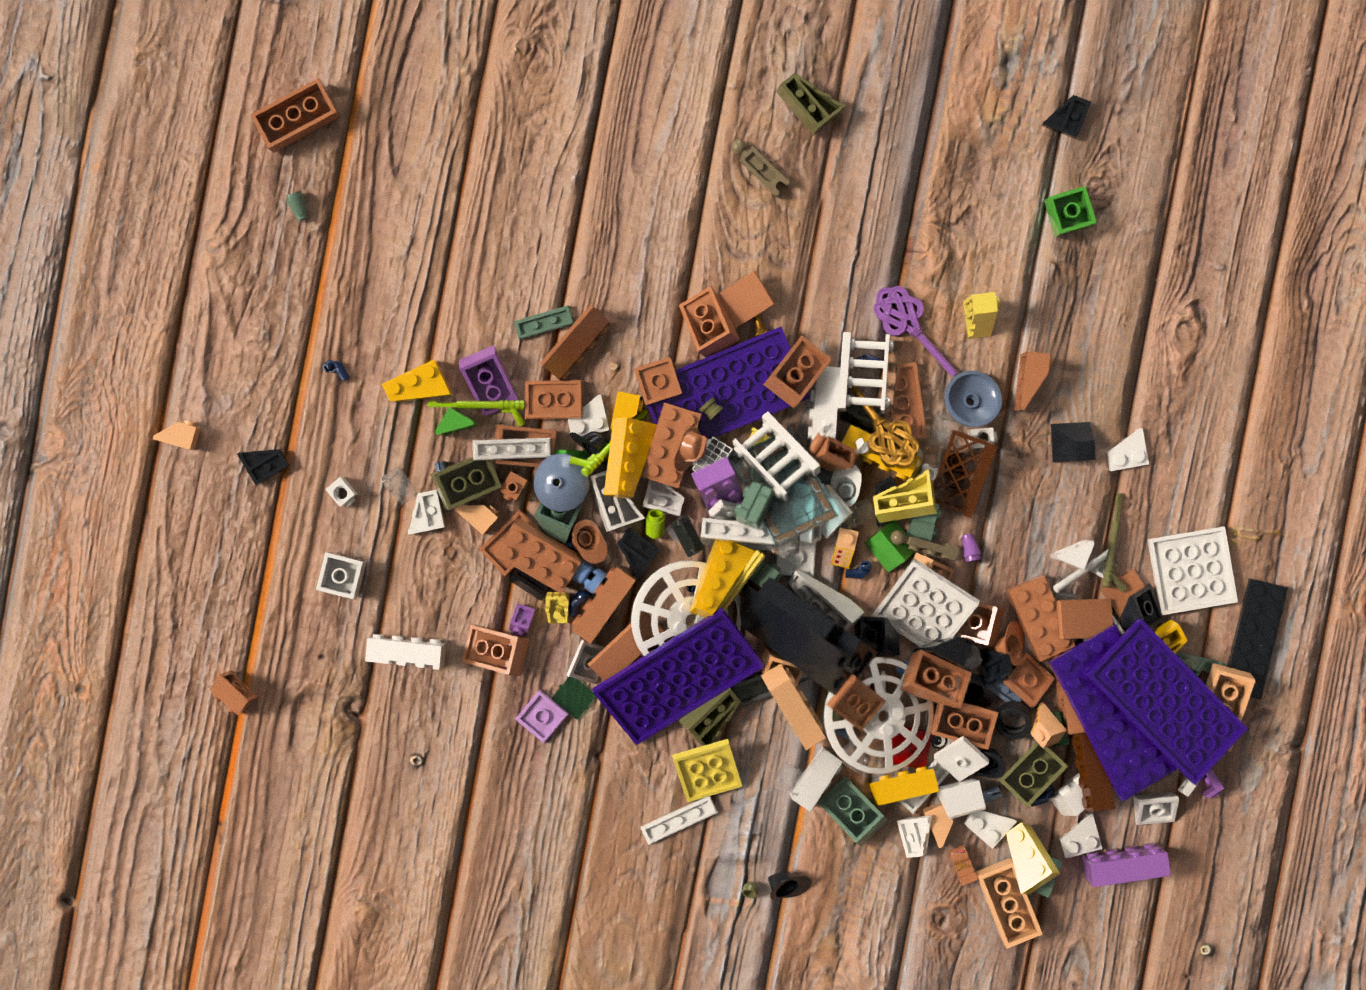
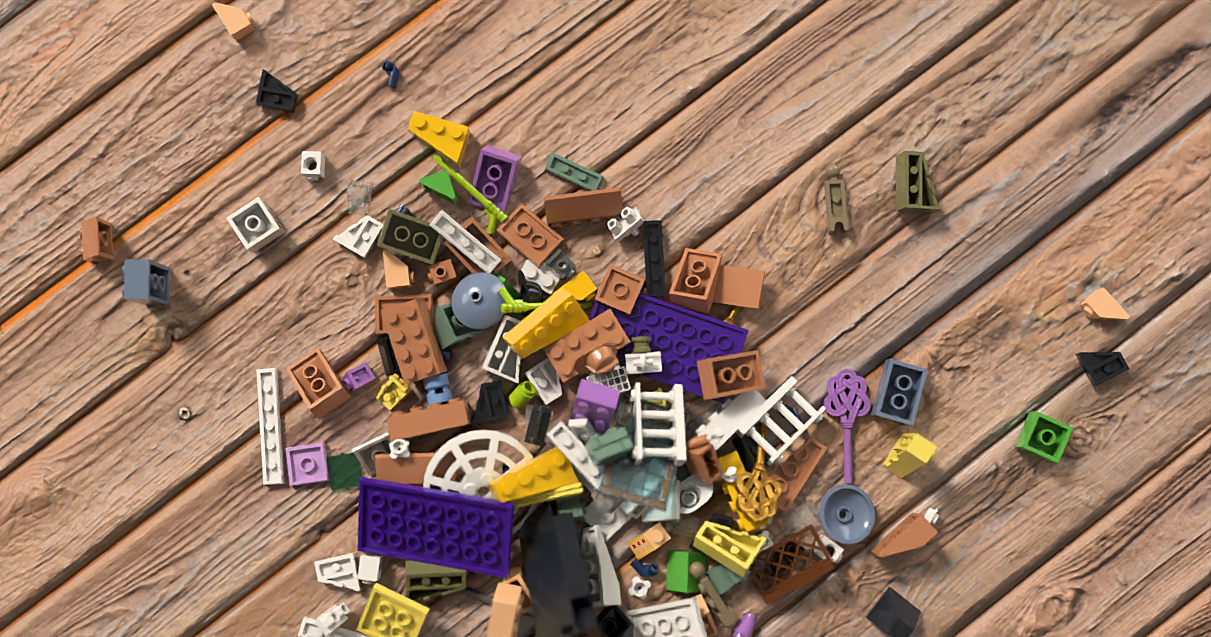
camera: 40 degrees right, 5 degrees down
white wedge [365,634,446,670] -> none
dark blue arm [569,590,590,616] -> none
nougat piece [572,519,608,564] -> none
pearl dark grey panel [731,672,769,700] -> none
none -> sand blue brick [122,259,170,305]
none -> white tile [256,368,284,485]
none -> white wing [314,553,362,591]
none -> white hips [314,602,350,637]
none -> white brick [357,553,383,584]
none -> white plate [389,439,410,459]
none -> dark grey brick [546,249,576,281]
none -> white hips [607,207,644,242]
none -> white hips [625,352,662,374]
none -> white plate [628,576,651,599]
none -> black plate [642,220,666,297]
none -> sand blue brick [871,359,928,426]
none -> white plate [924,508,940,525]
none -> light nougat slope [1080,288,1130,321]

